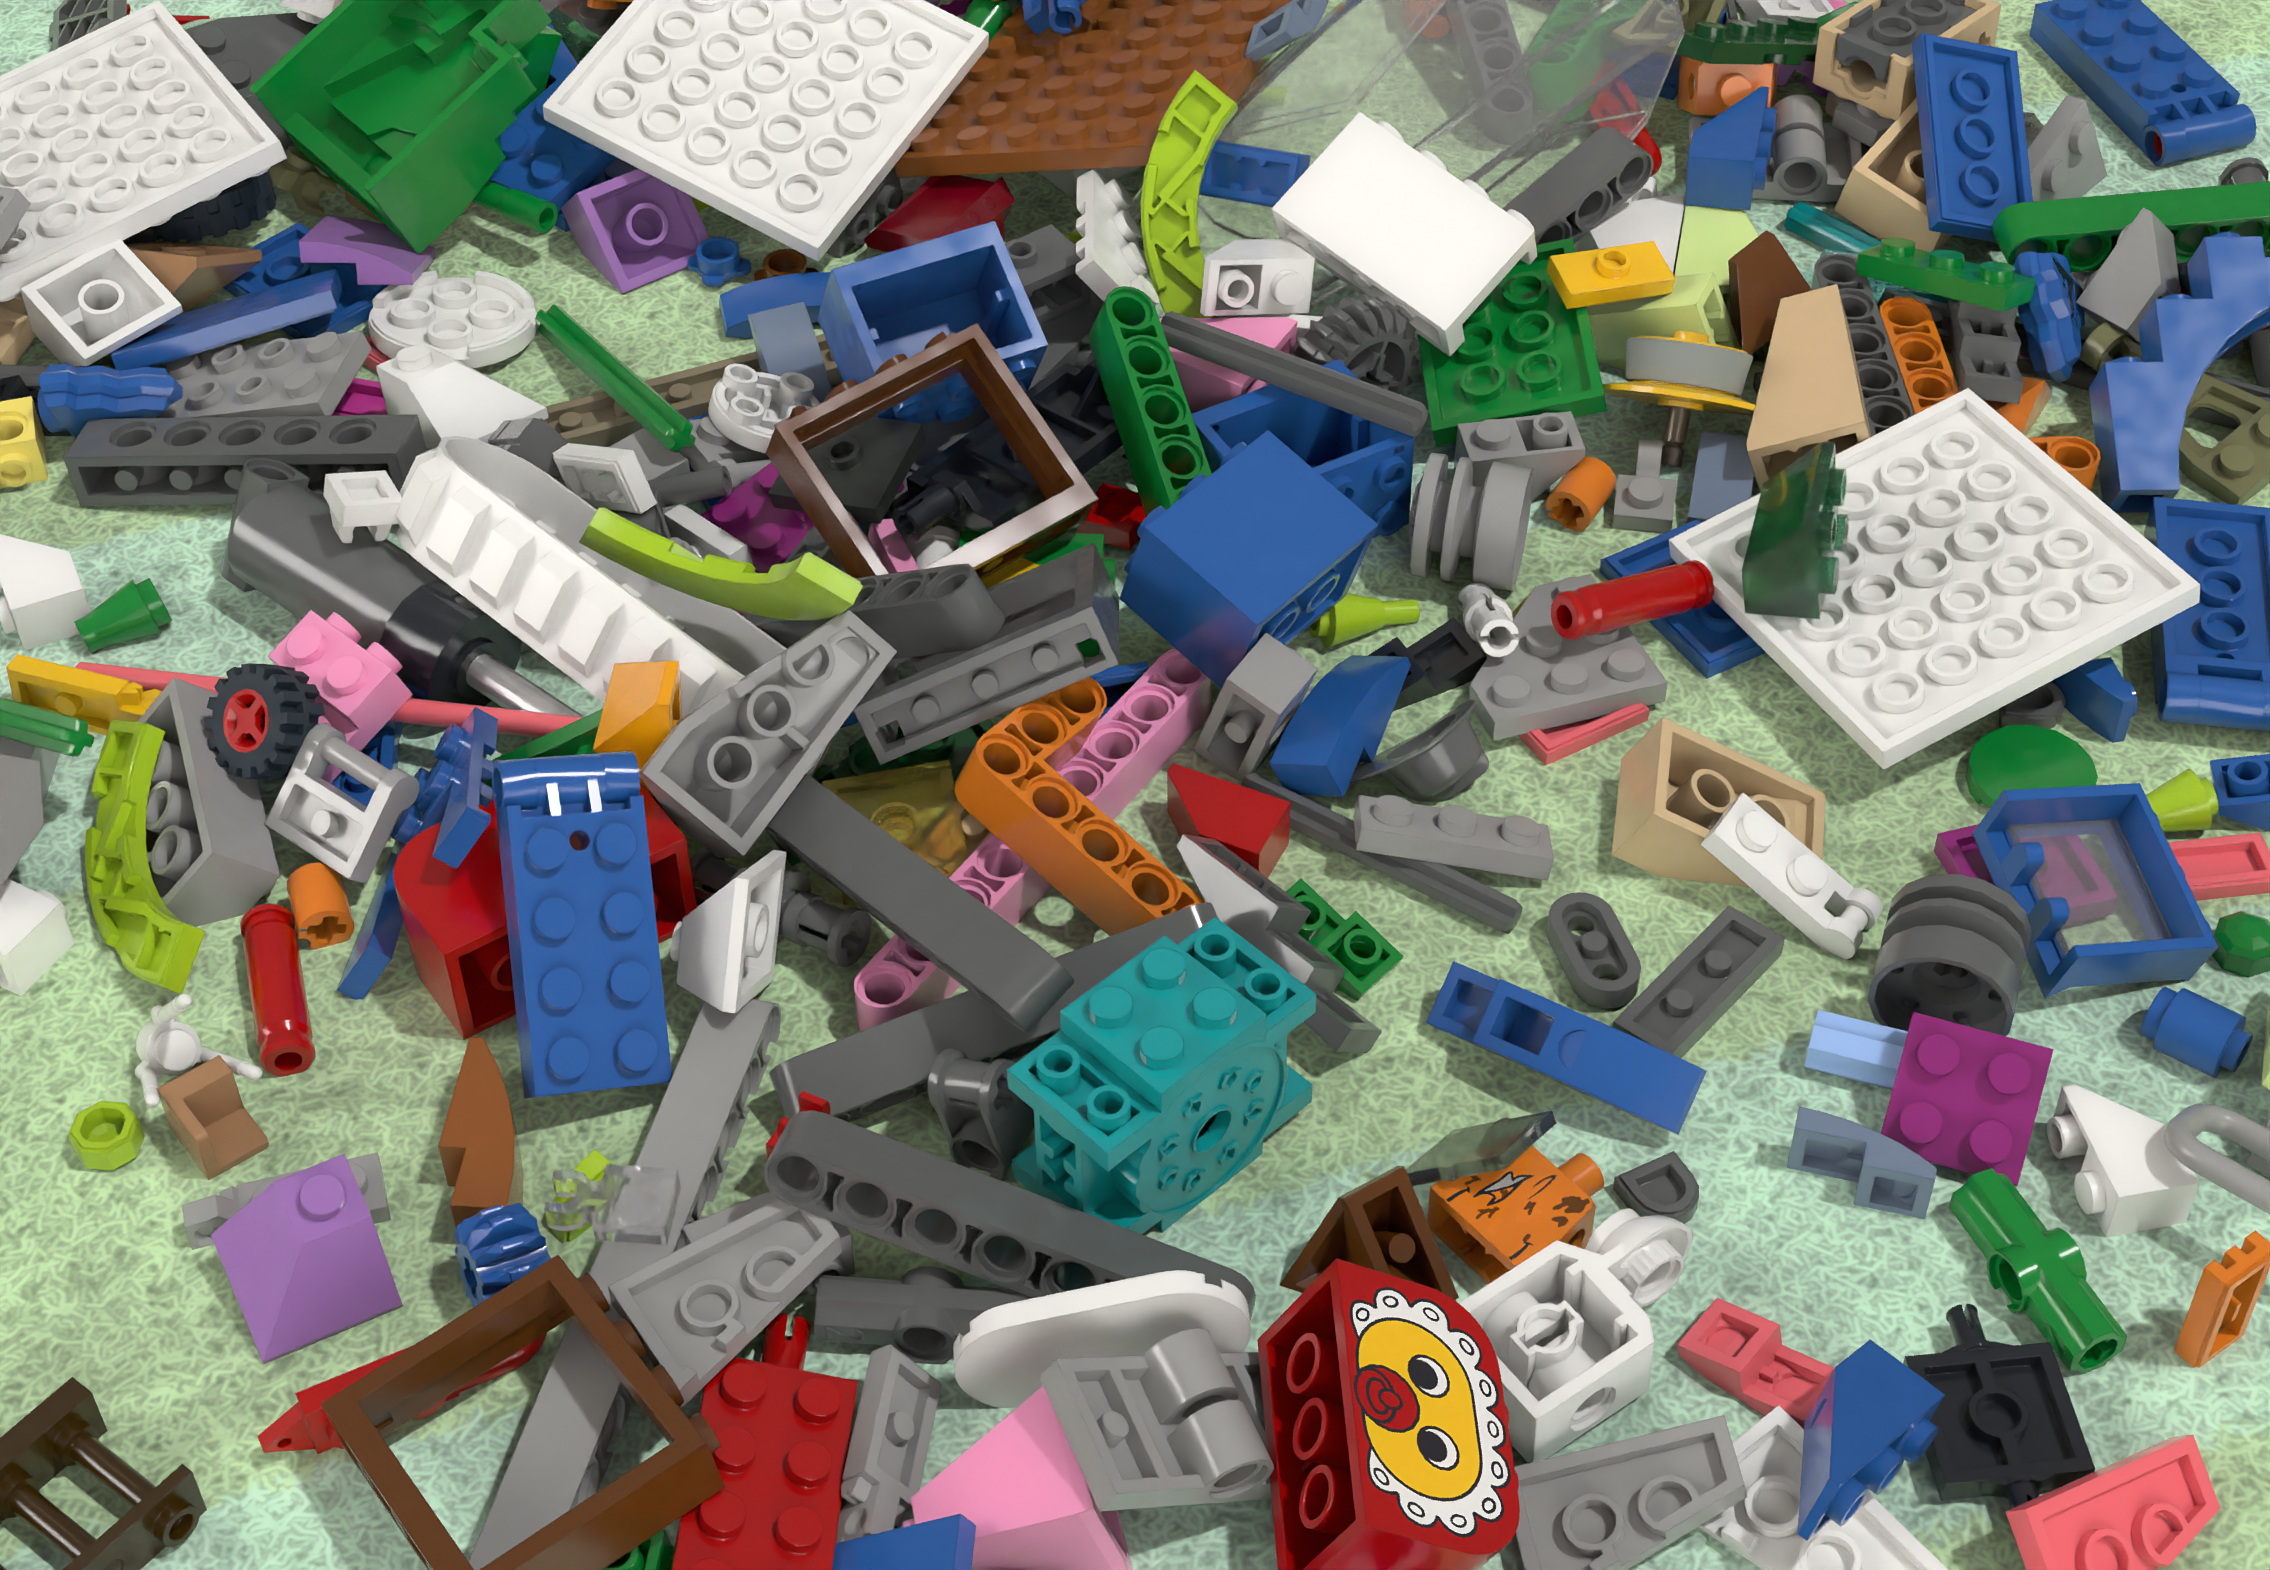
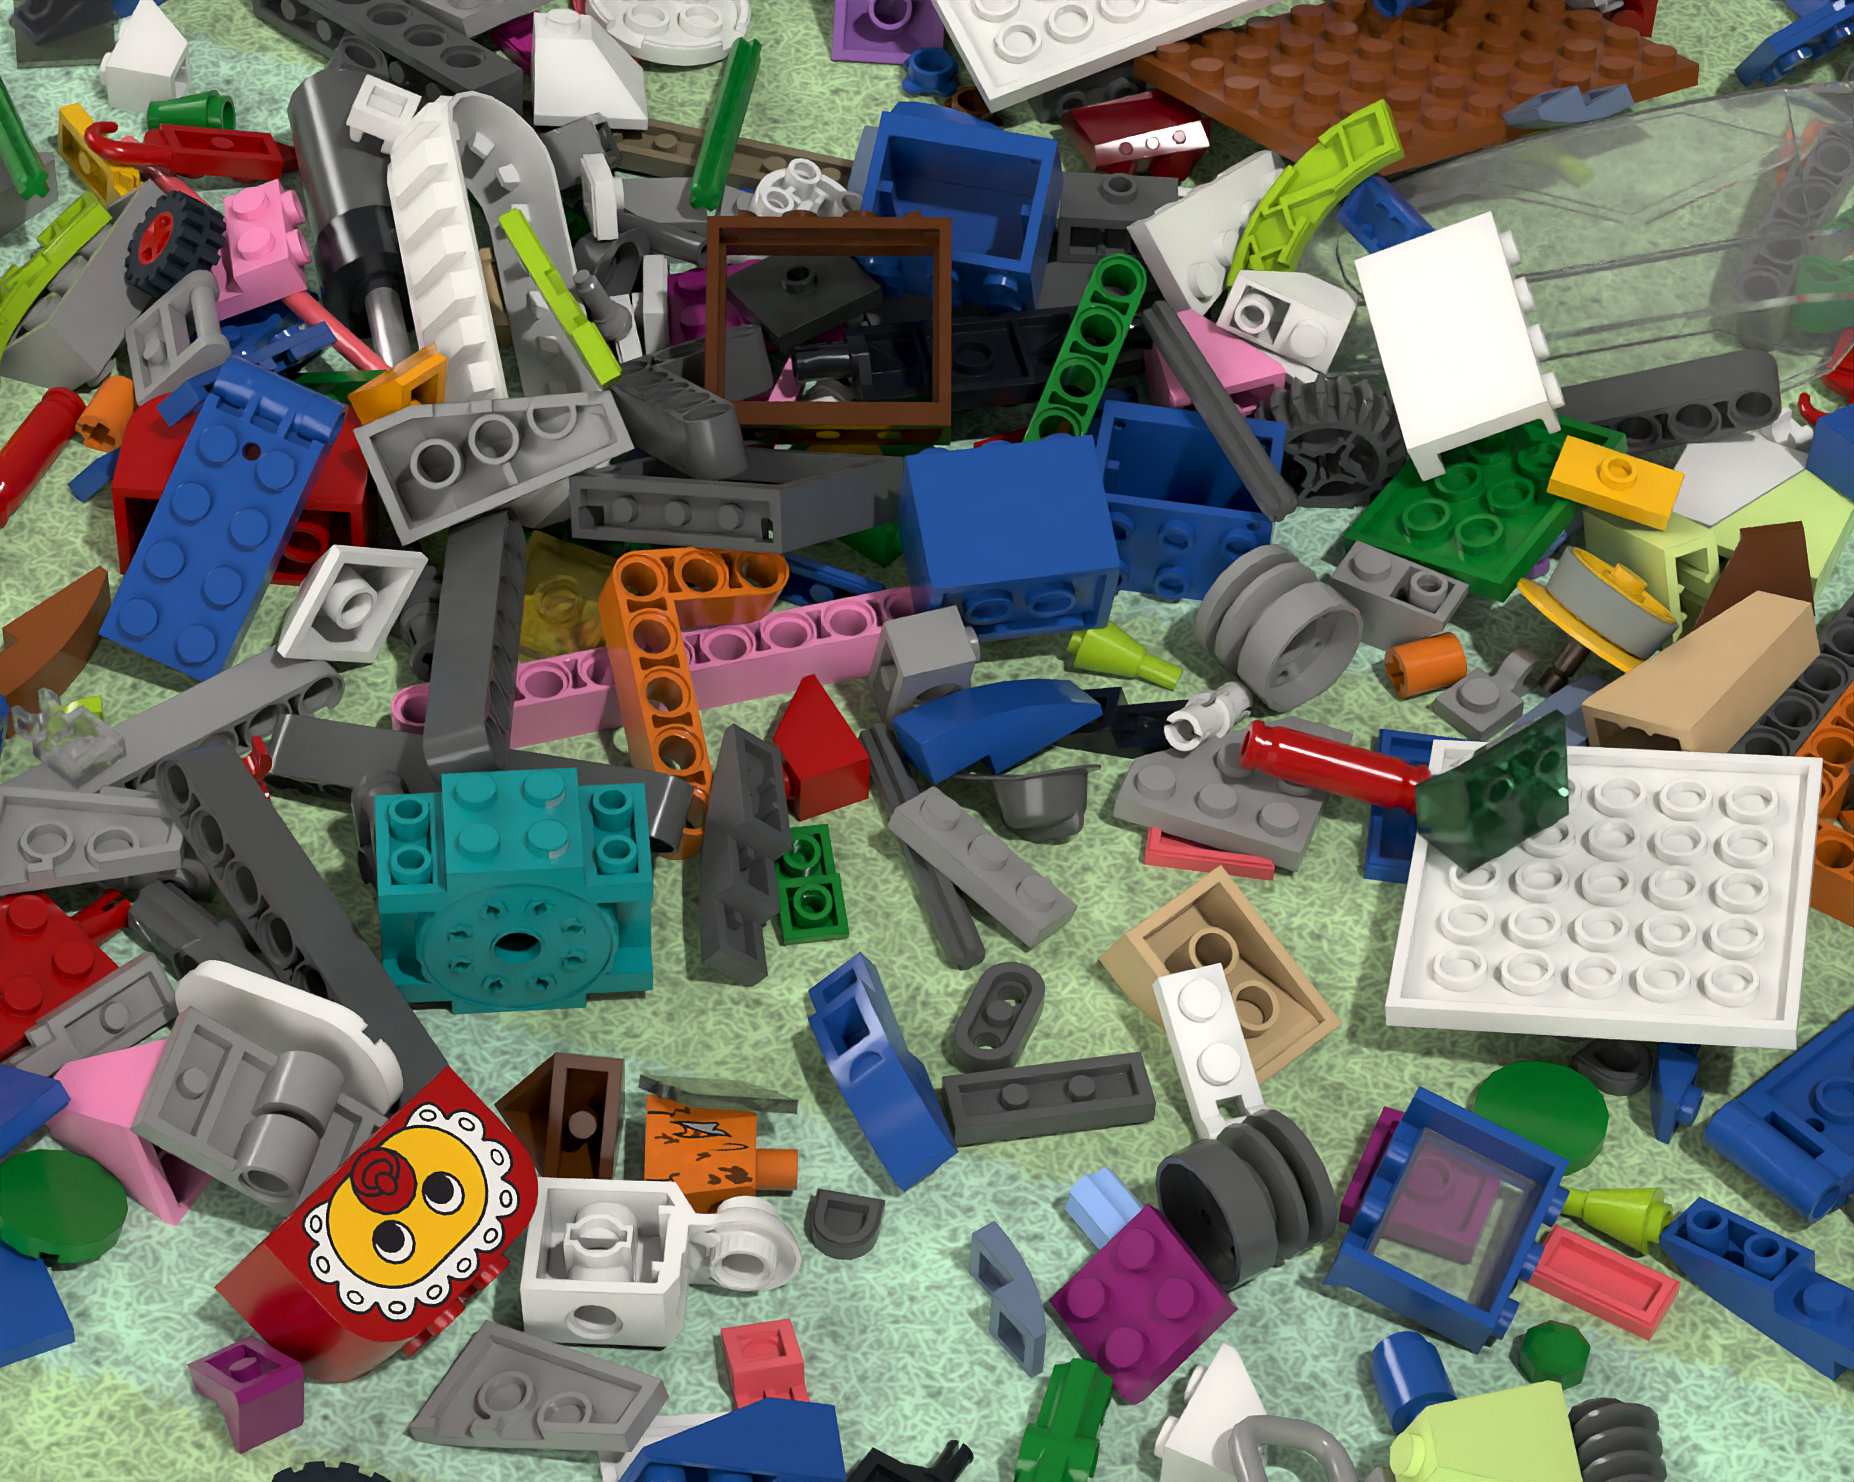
camera: 35 degrees right, 0 degrees up
none -> red plate [84,121,299,183]

